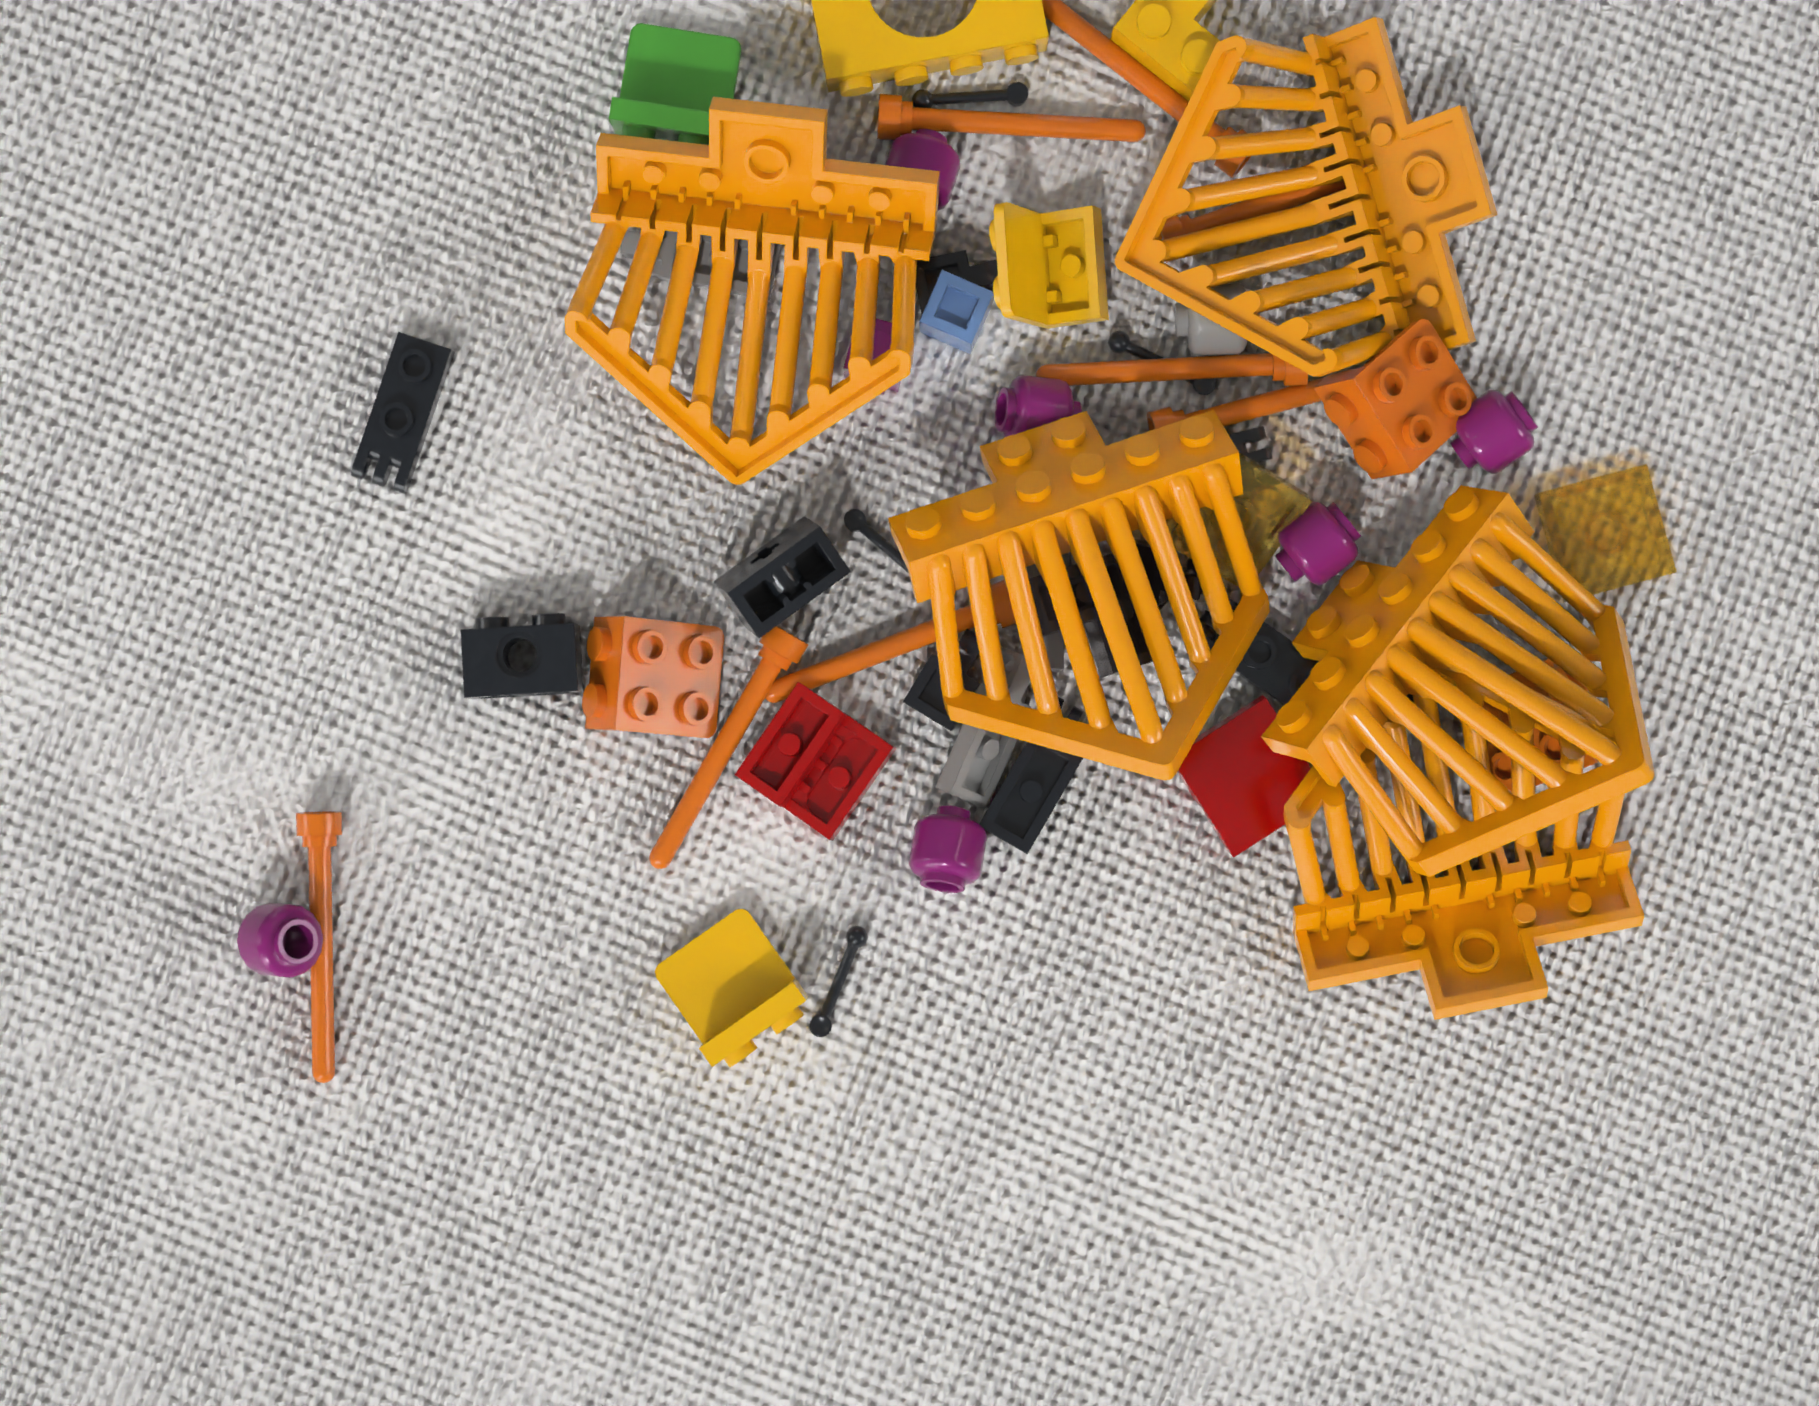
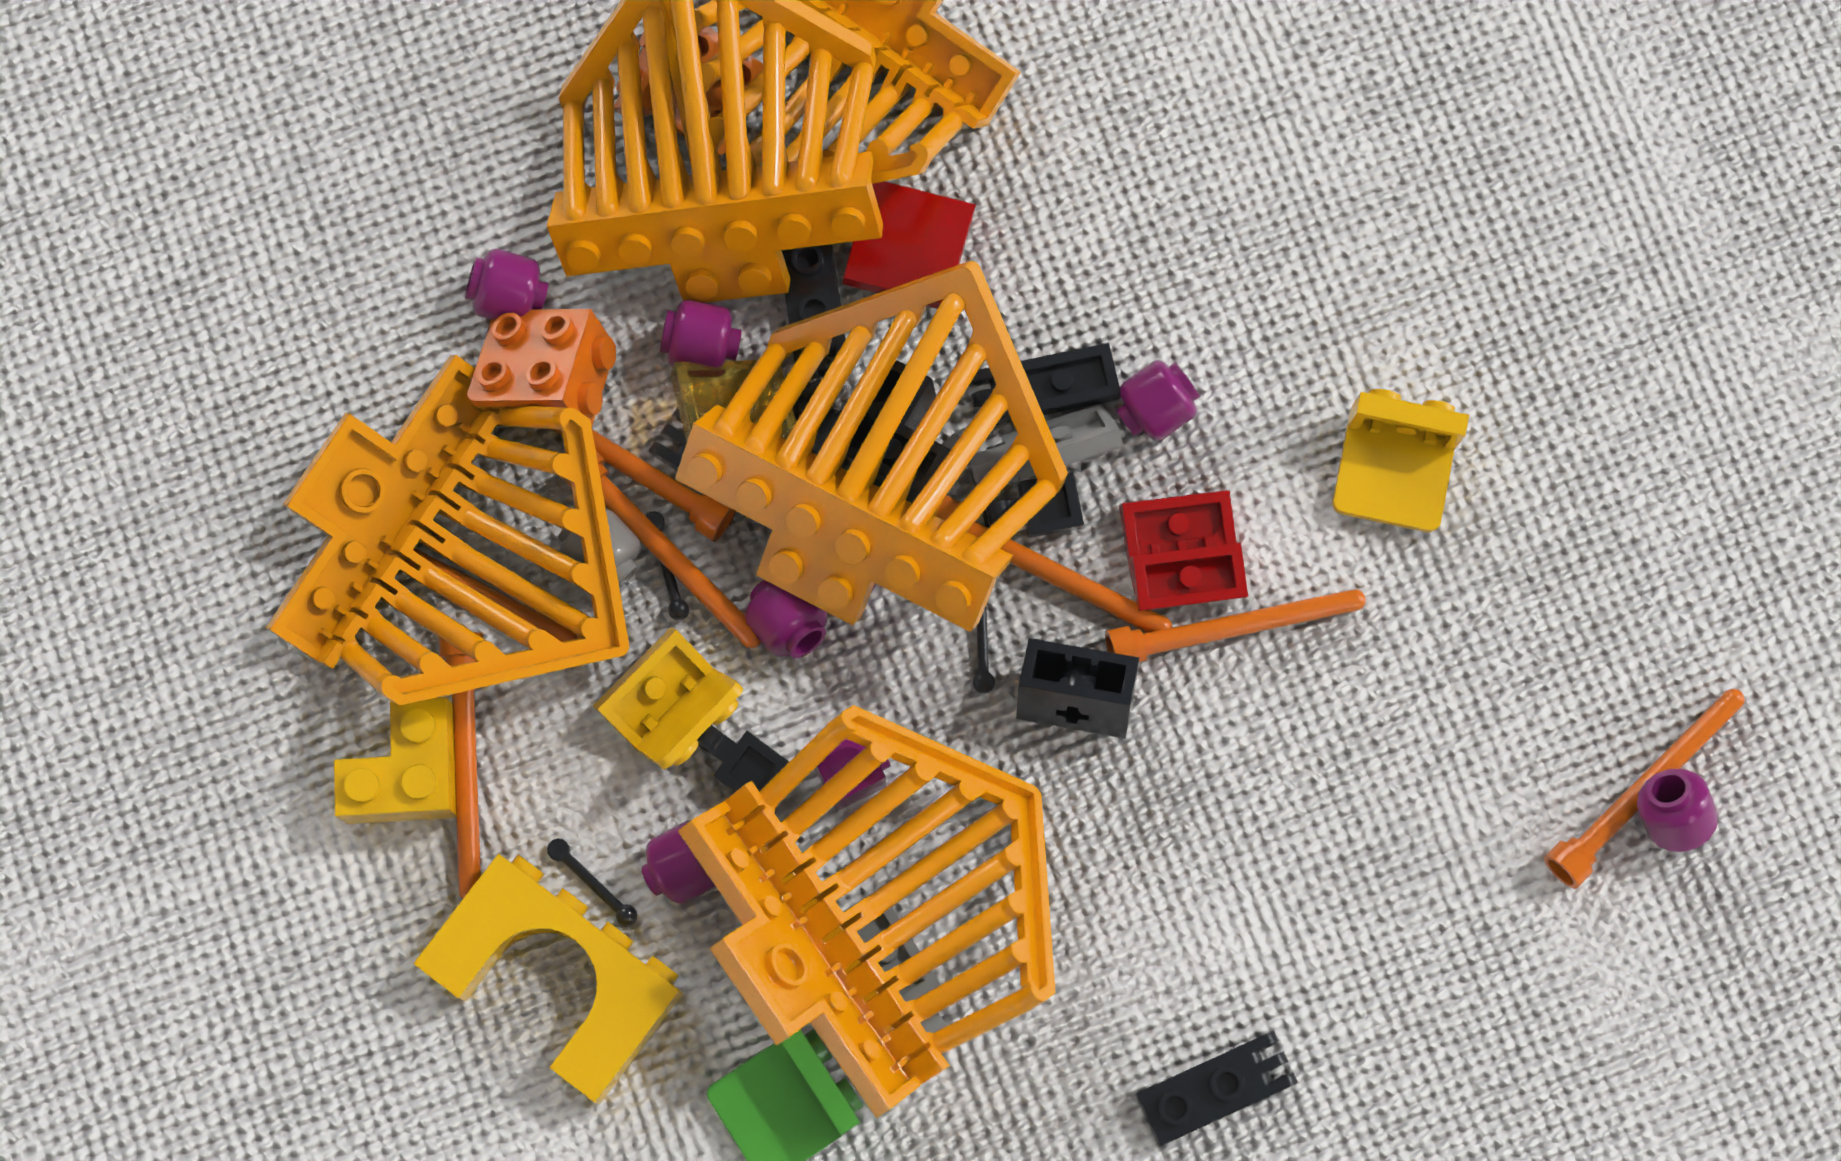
camera: 135 degrees left, 10 degrees down
black brick [460,613,584,700] -> none
orange bracket [582,616,724,738] -> none
black hinge [809,926,868,1037] -> none
orange piece [877,94,1146,142] -> none
medium blue panel [919,270,994,354] -> none
clear yellow plate [1534,464,1677,603] -> none

